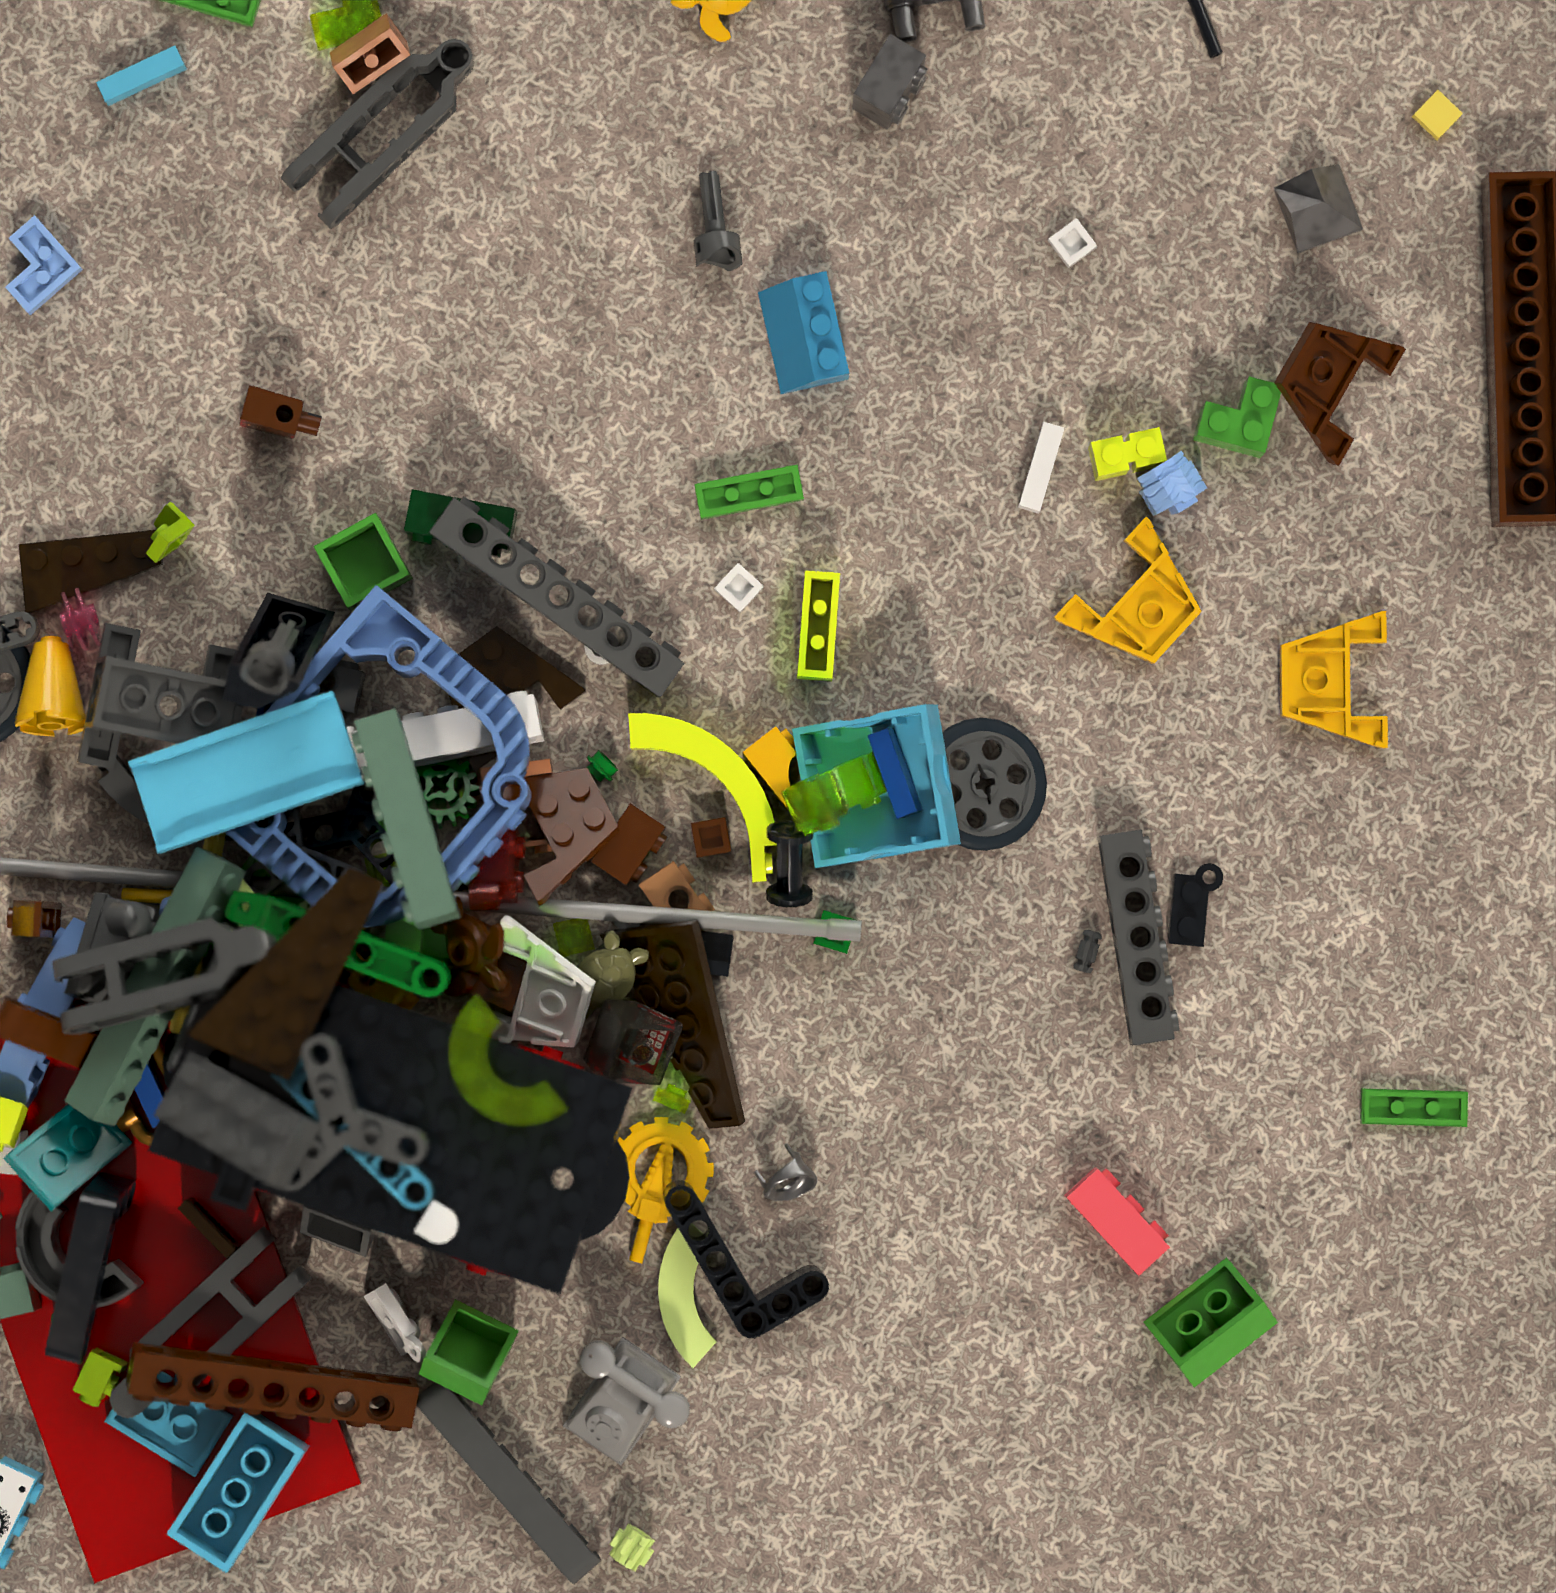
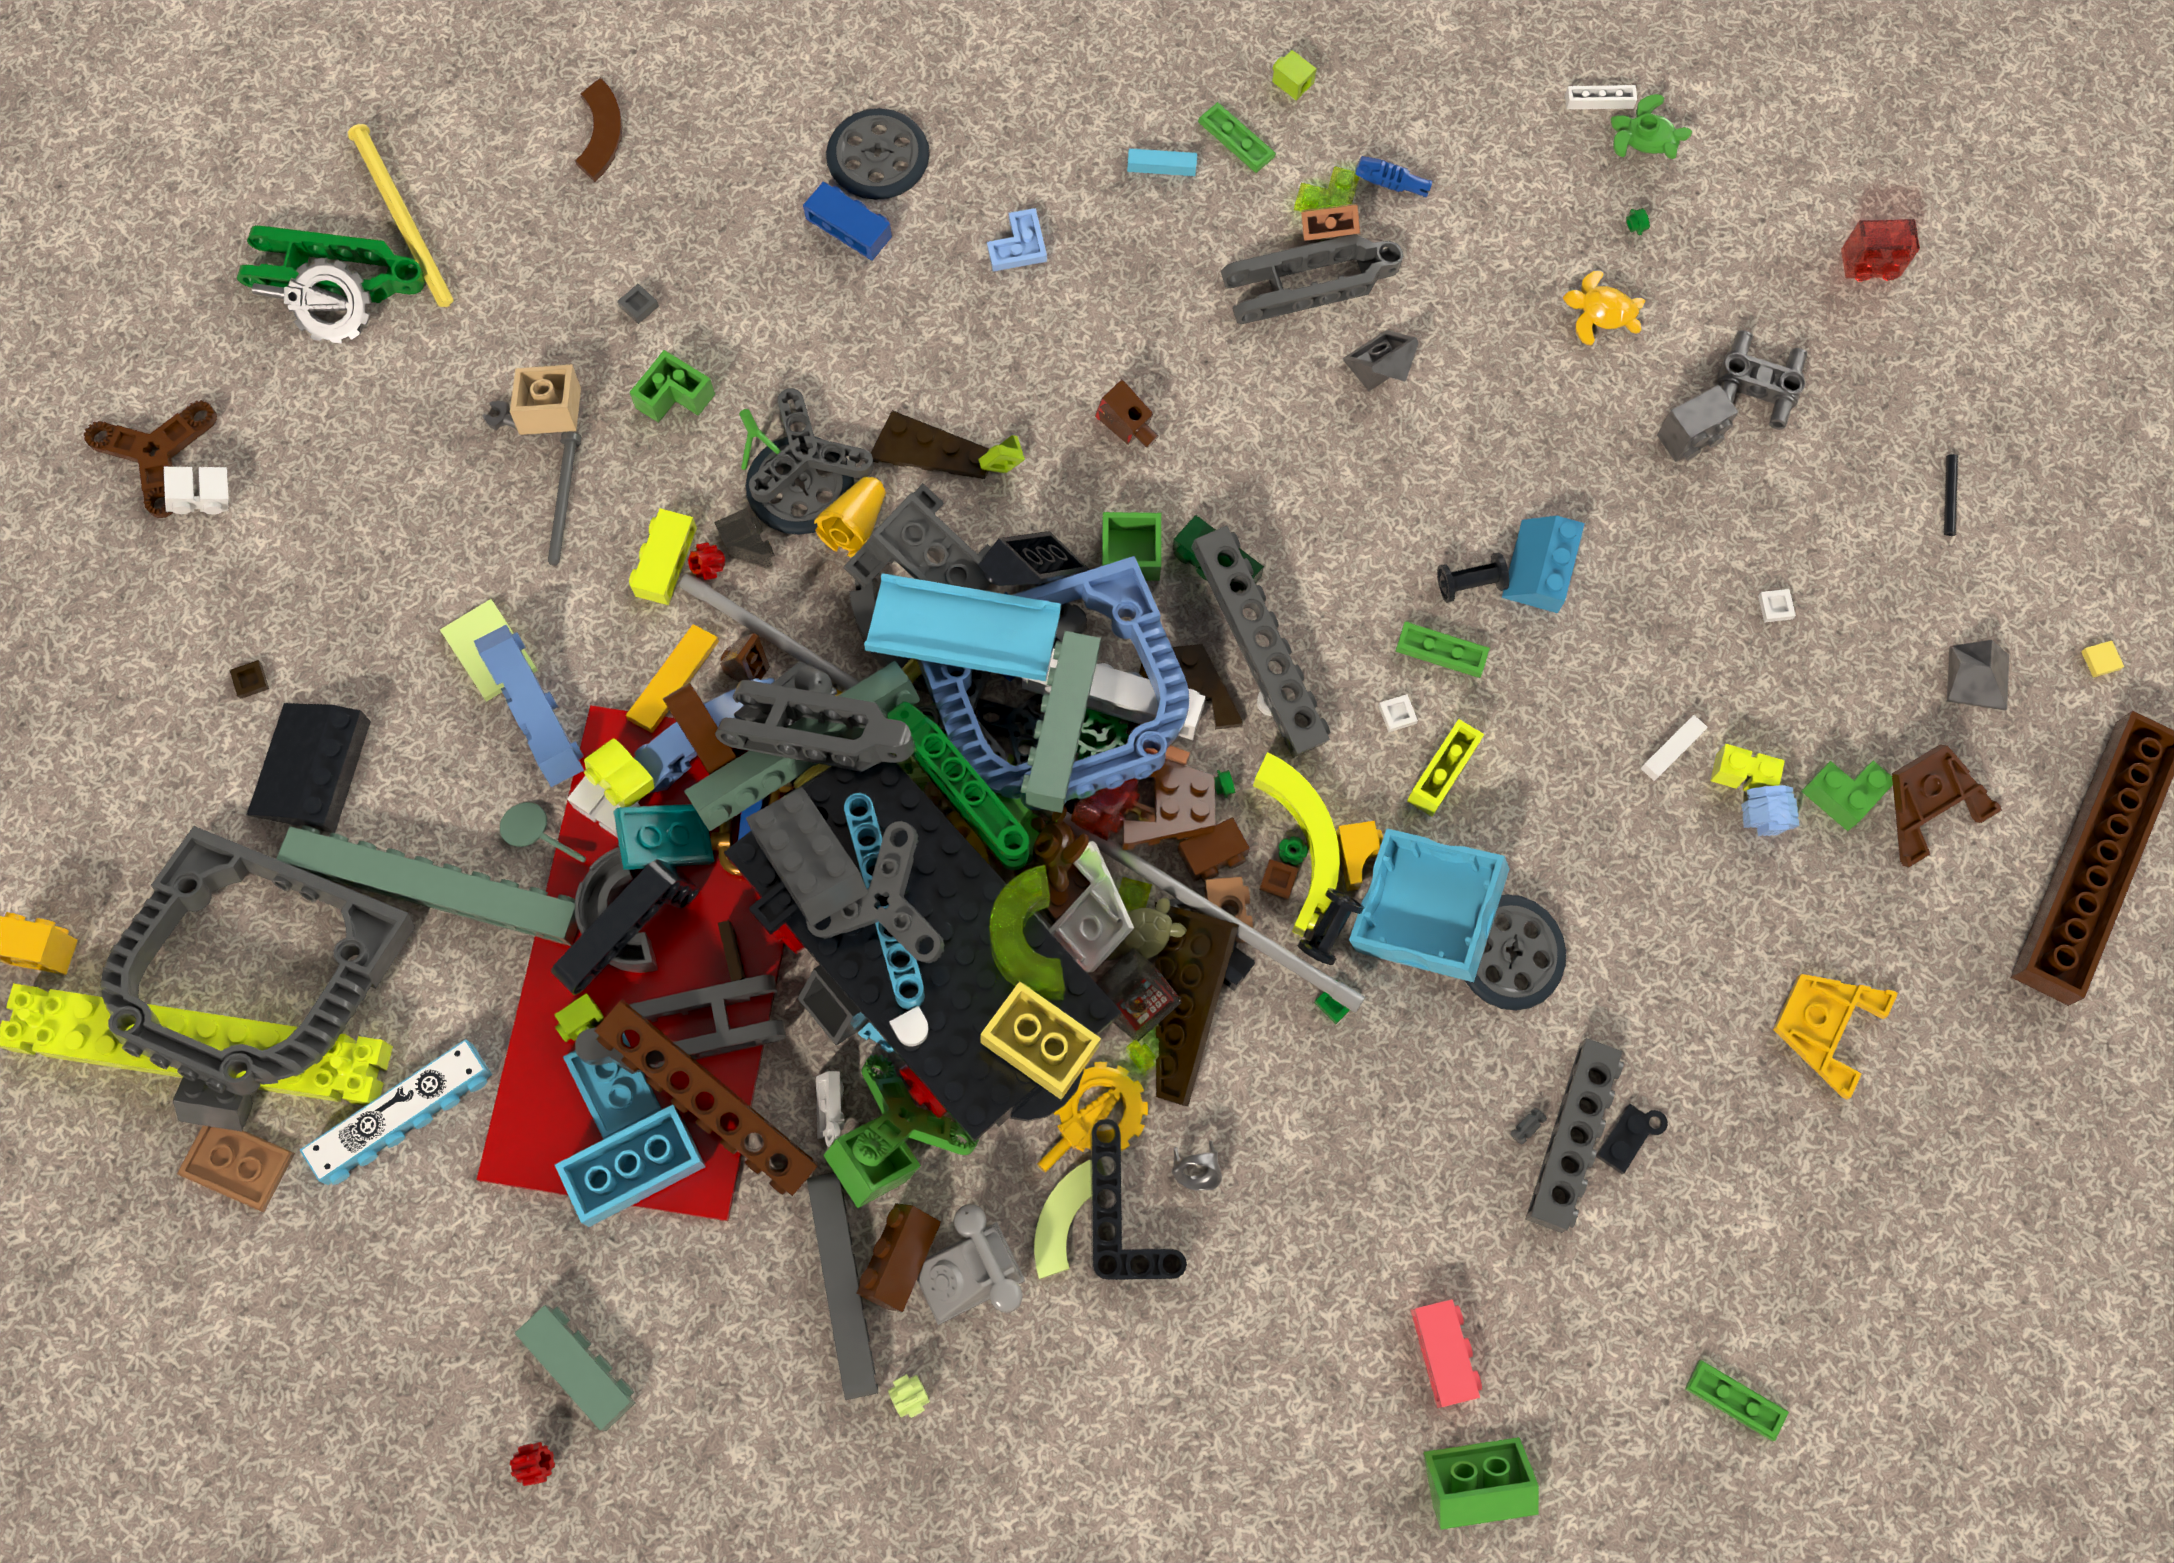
camera: 30 degrees right, 15 degrees down
clear pink piece [59,588,102,651] -> none
dark brown wing [188,867,384,1082] -> none
dark grey piece [240,620,299,695] -> none
dark grey piece [693,171,743,271] -> none
clear neon green brick [781,751,887,836] -> none
blue piece [867,728,923,819] -> none
yellow wing [1054,517,1202,664] -> none
none -> bright green piece [852,1054,979,1166]
none -> reddish brown brick [856,1203,941,1313]
none -> light yellow brick [981,981,1101,1099]
none -> green plate [1279,836,1308,865]
none -> flat silver slope [1342,330,1418,391]
none -> black hose [1437,552,1509,603]

